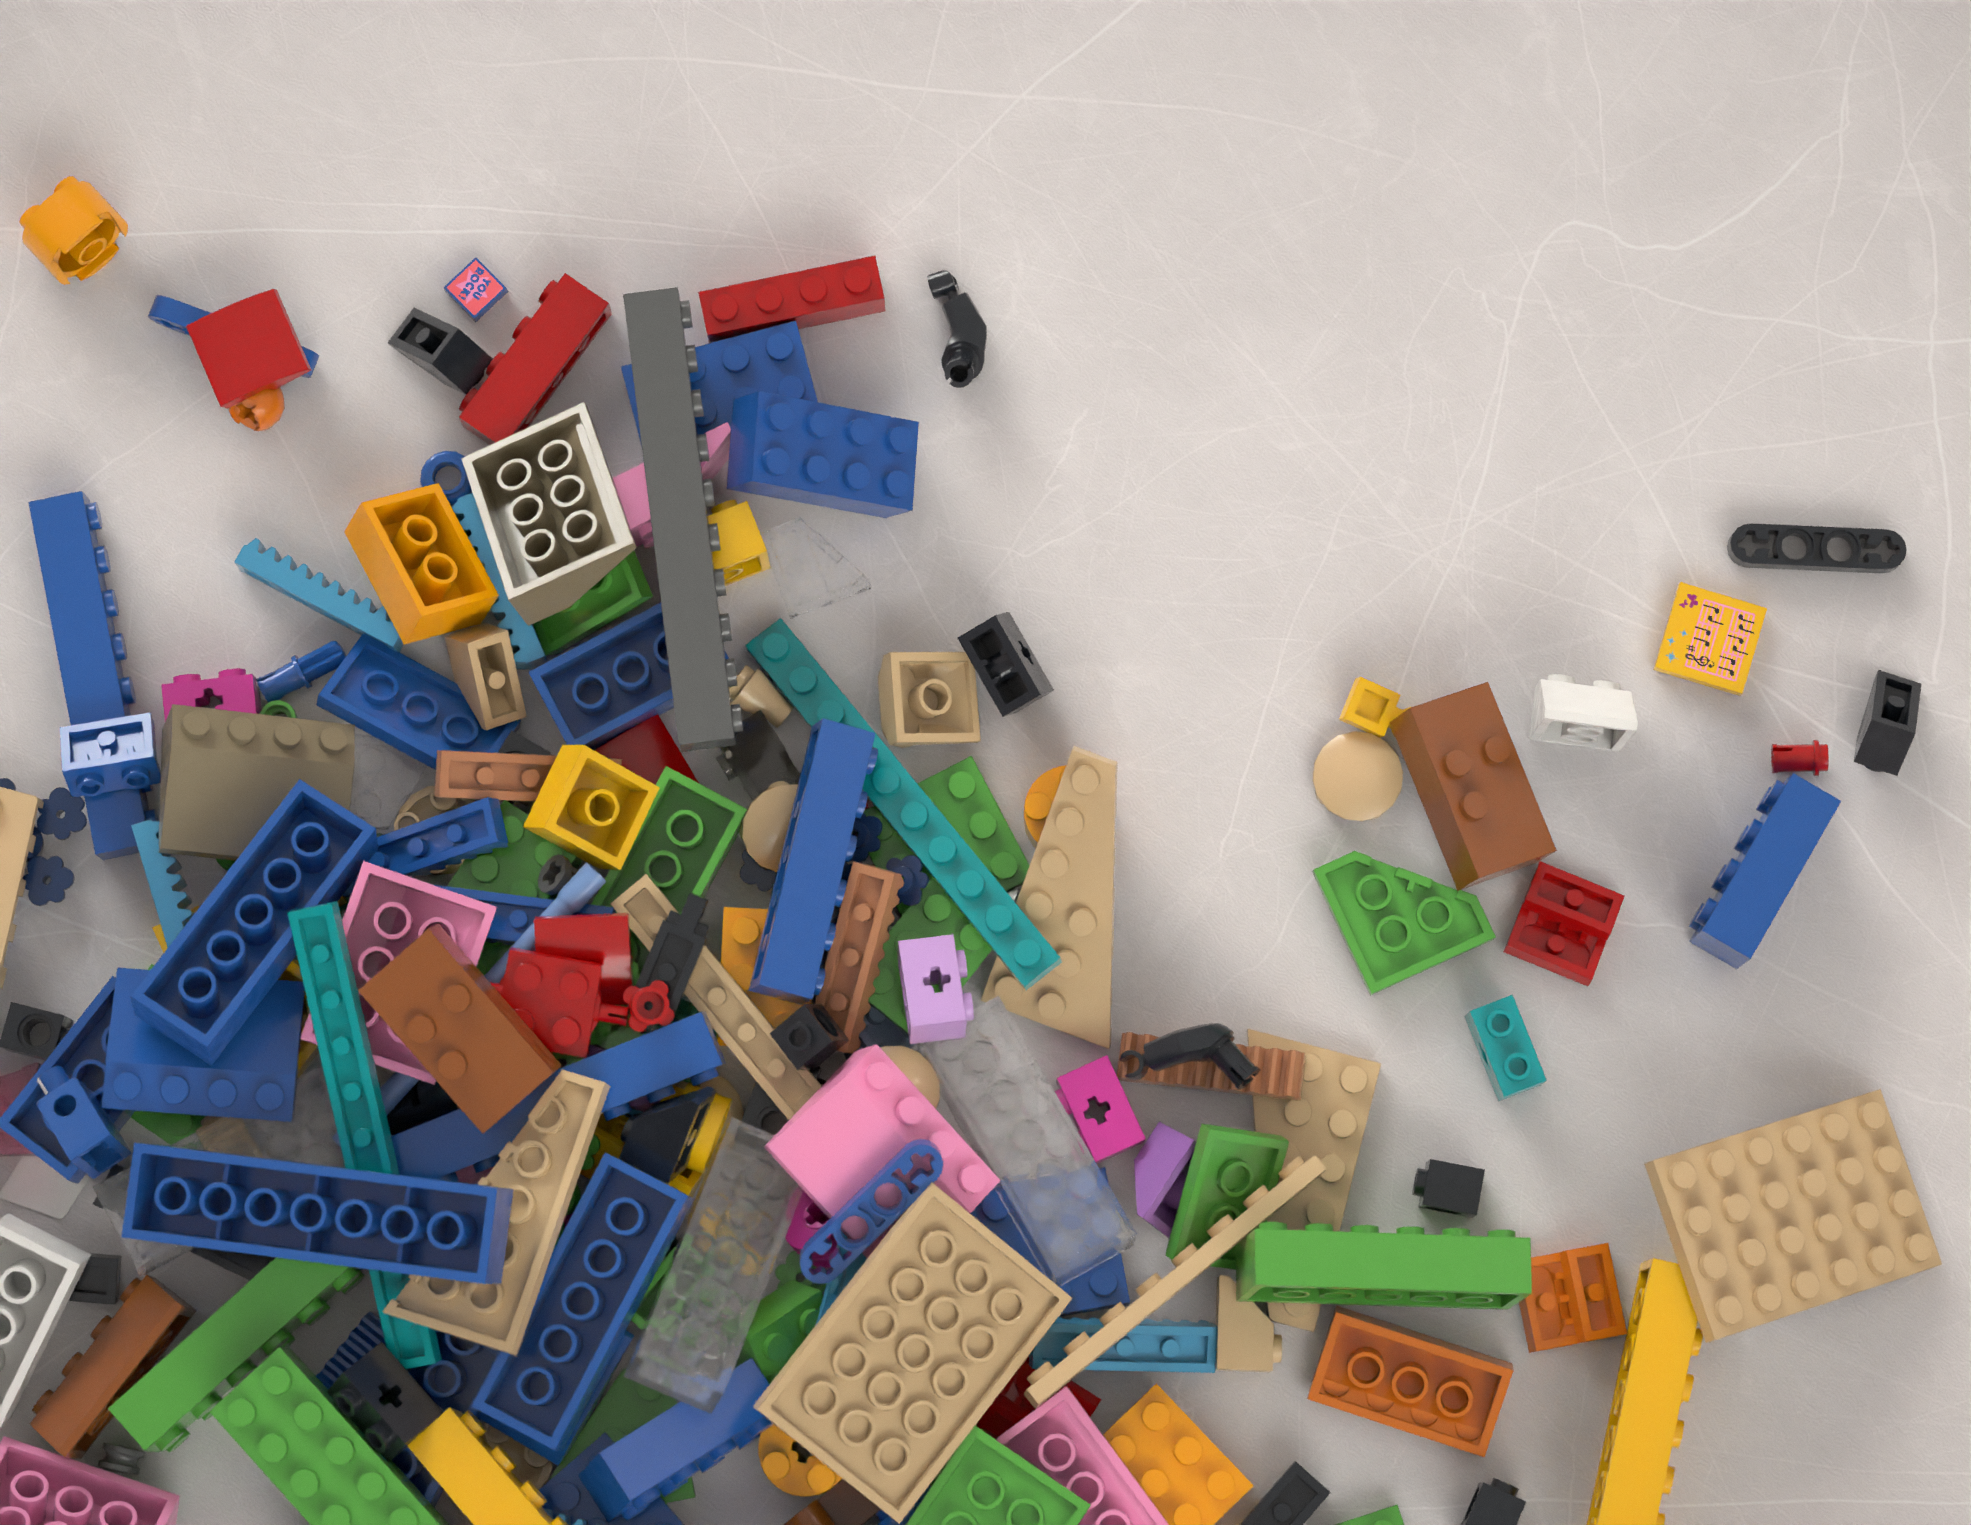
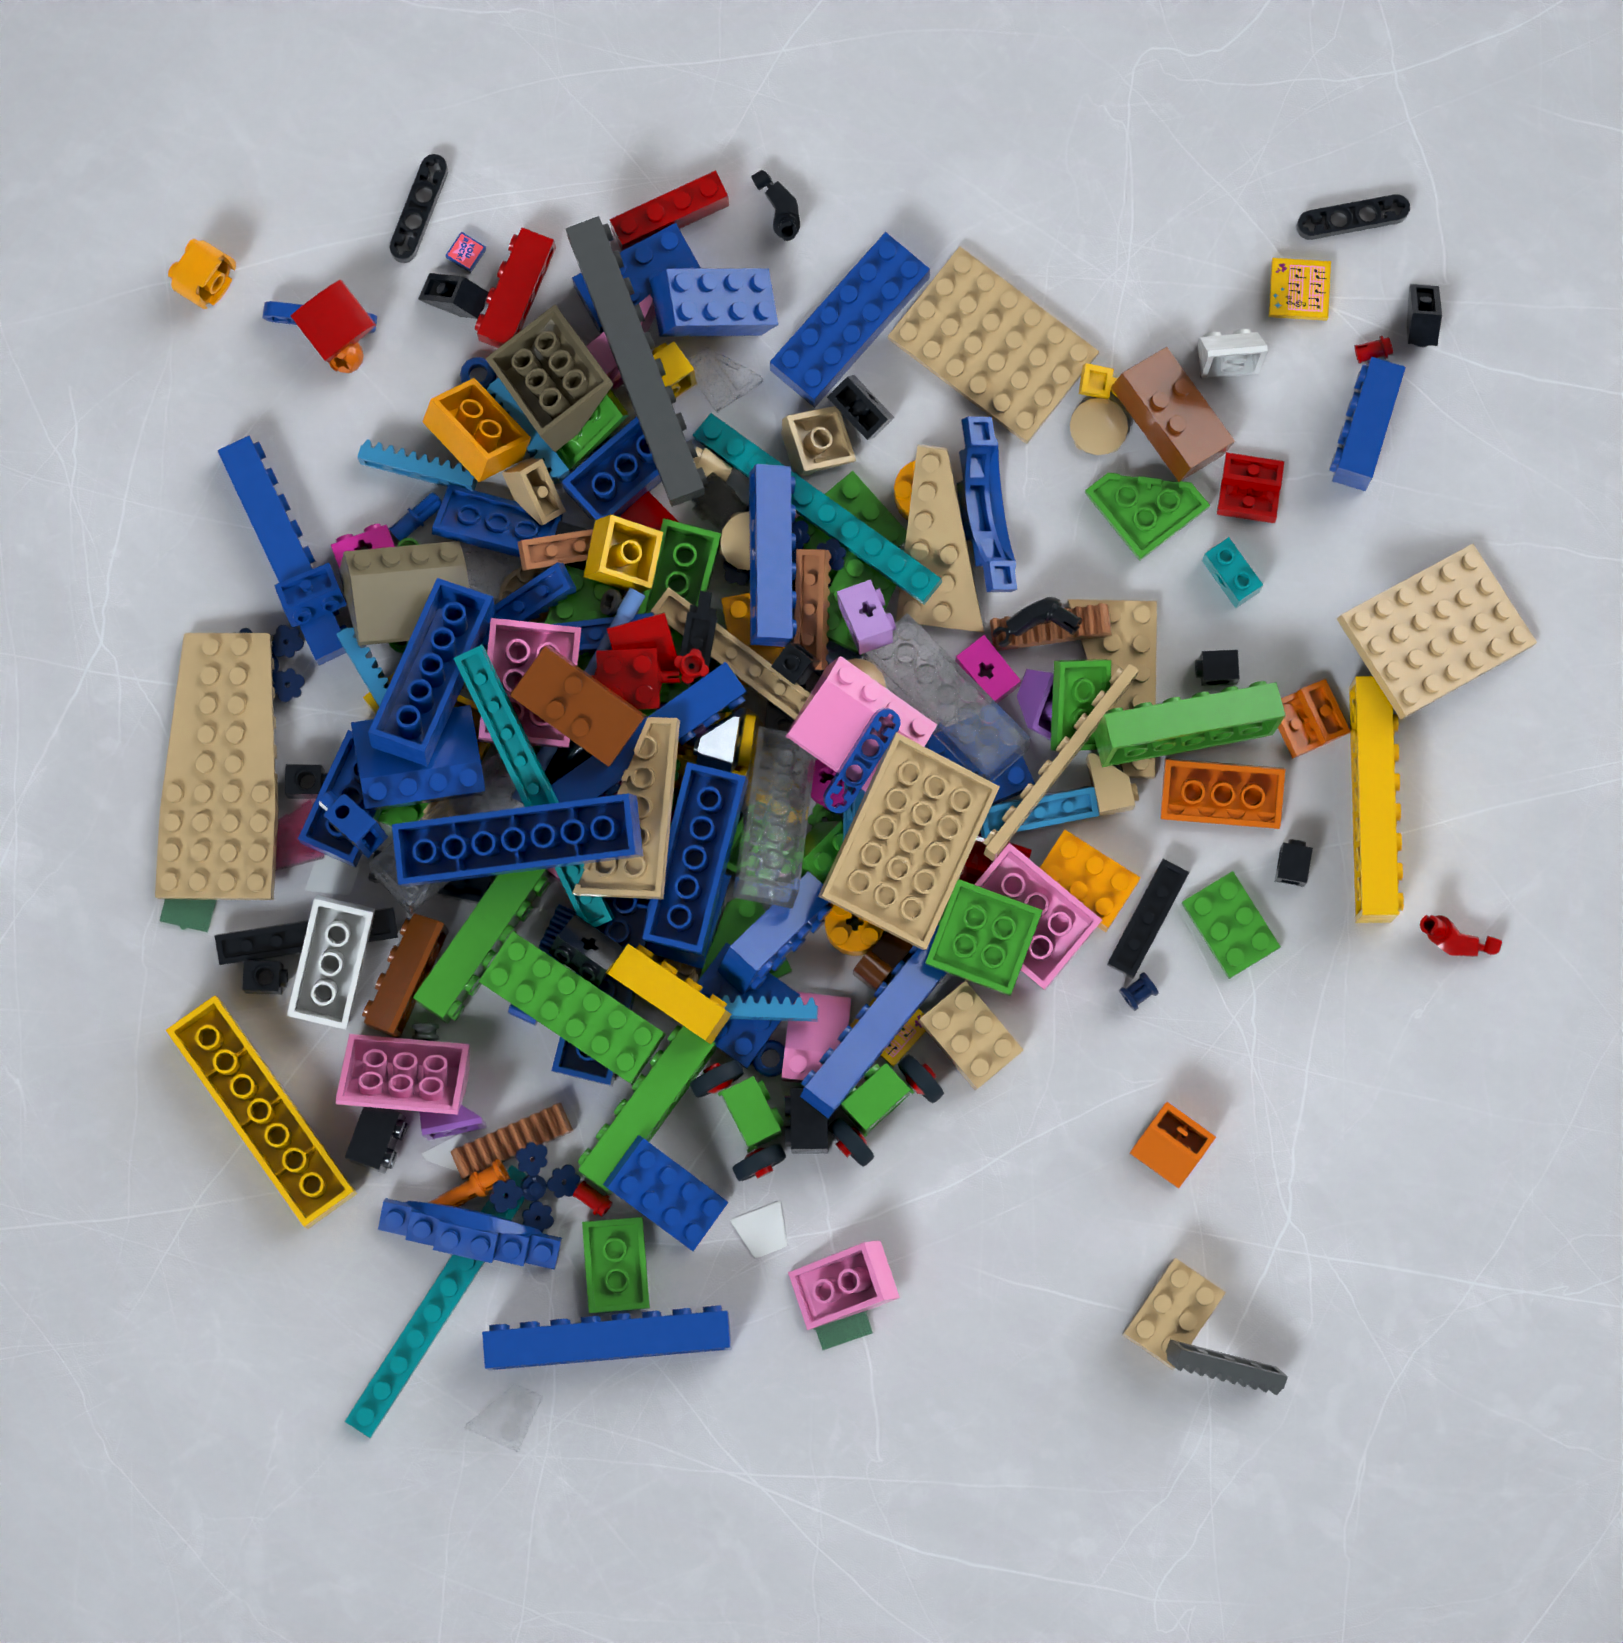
camera: 10 degrees left, 0 degrees up
none -> black beam [389,154,448,263]
none -> blue brick [770,232,930,408]
none -> tan plate [888,246,1099,444]
none -> blue piece [956,416,1018,592]

